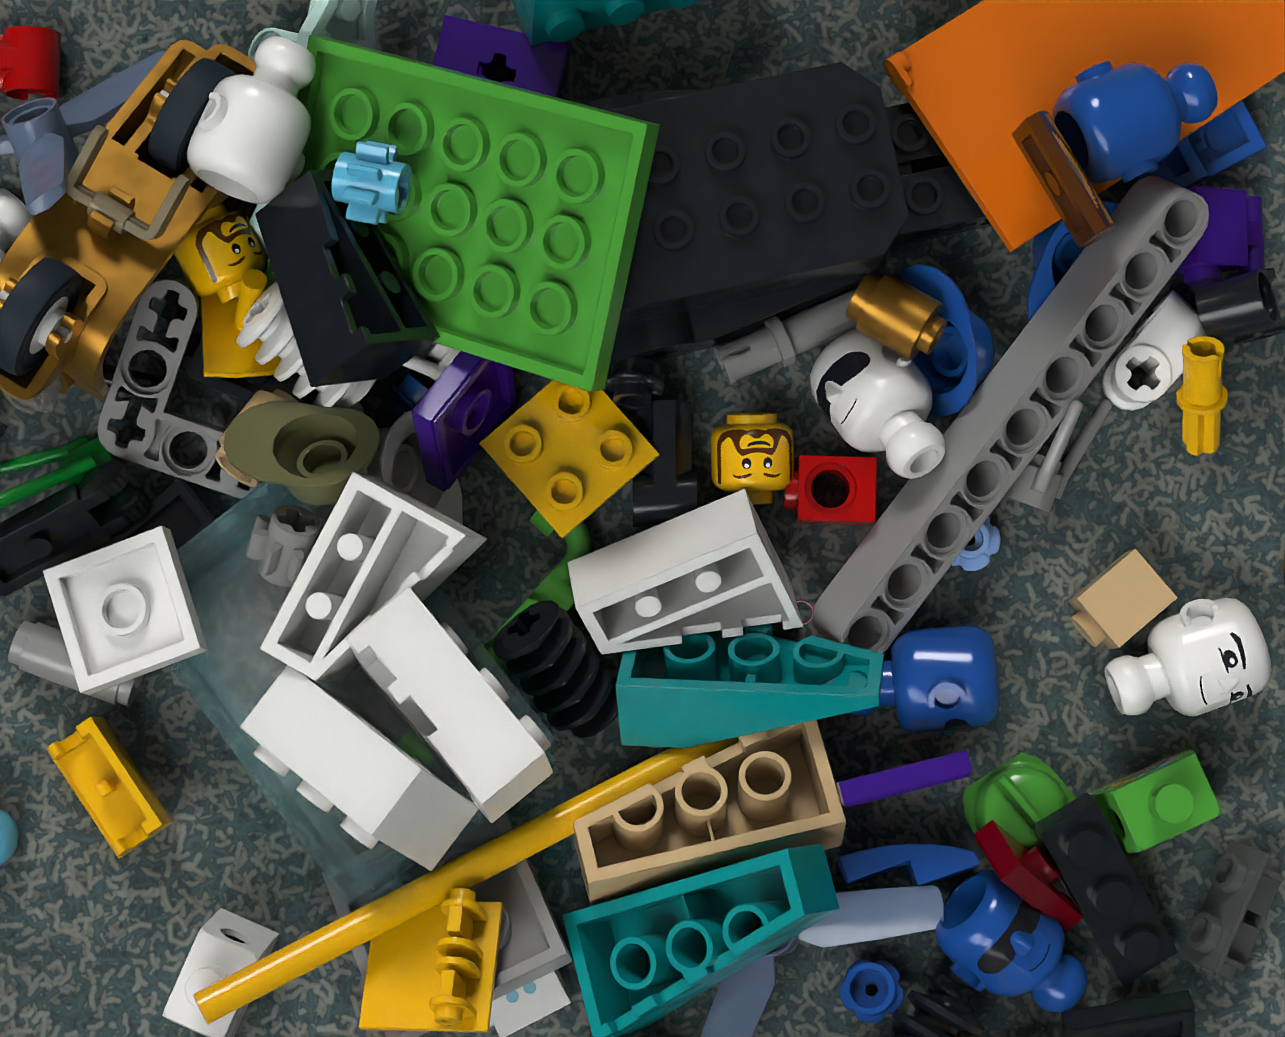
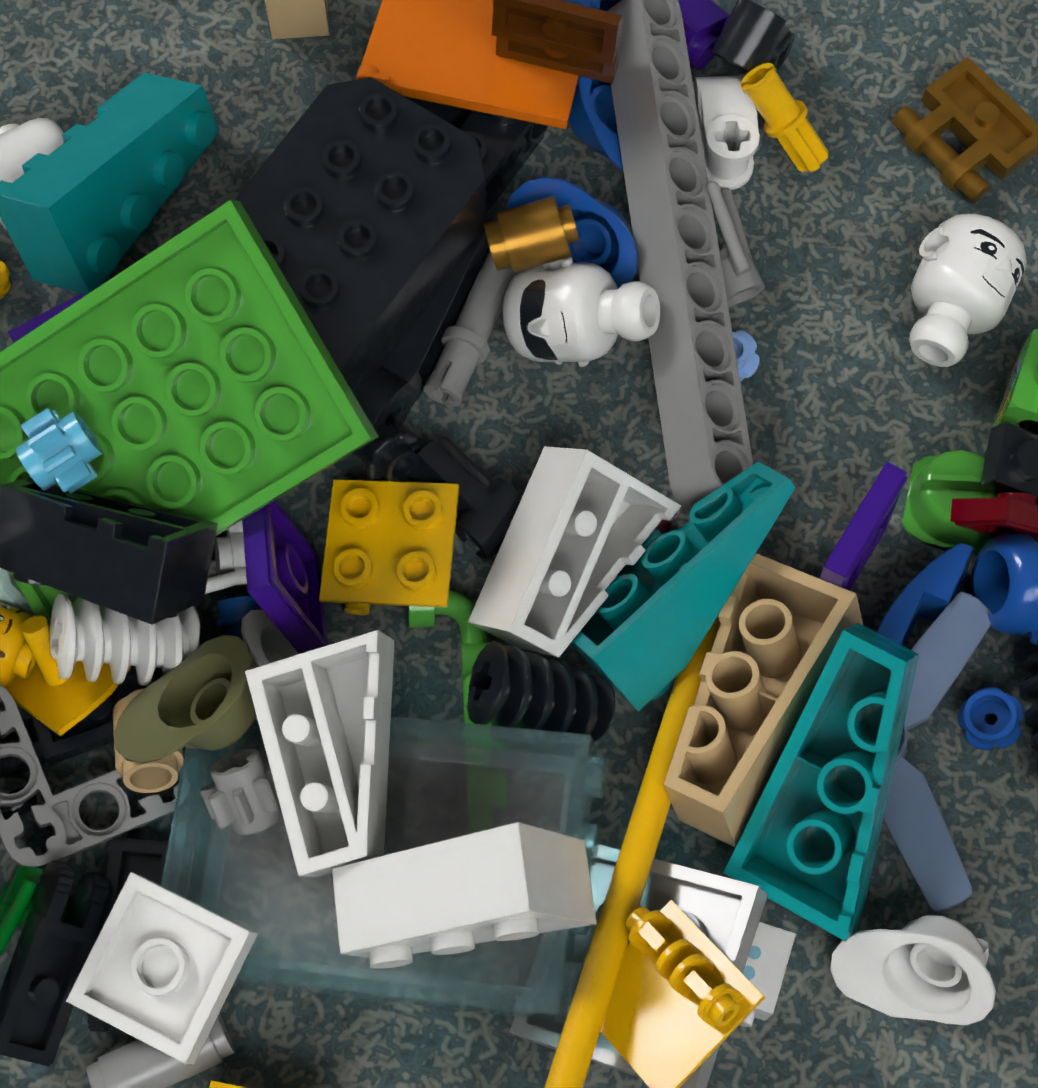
camera: 45 degrees left, 15 degrees down
white wedge [345,587,553,824] -> none
yellow head [711,412,794,505] -> none
red brick [783,455,877,526] -> none
blue piece [850,625,1000,736] -> none
tan brick [1068,549,1178,650] -> none

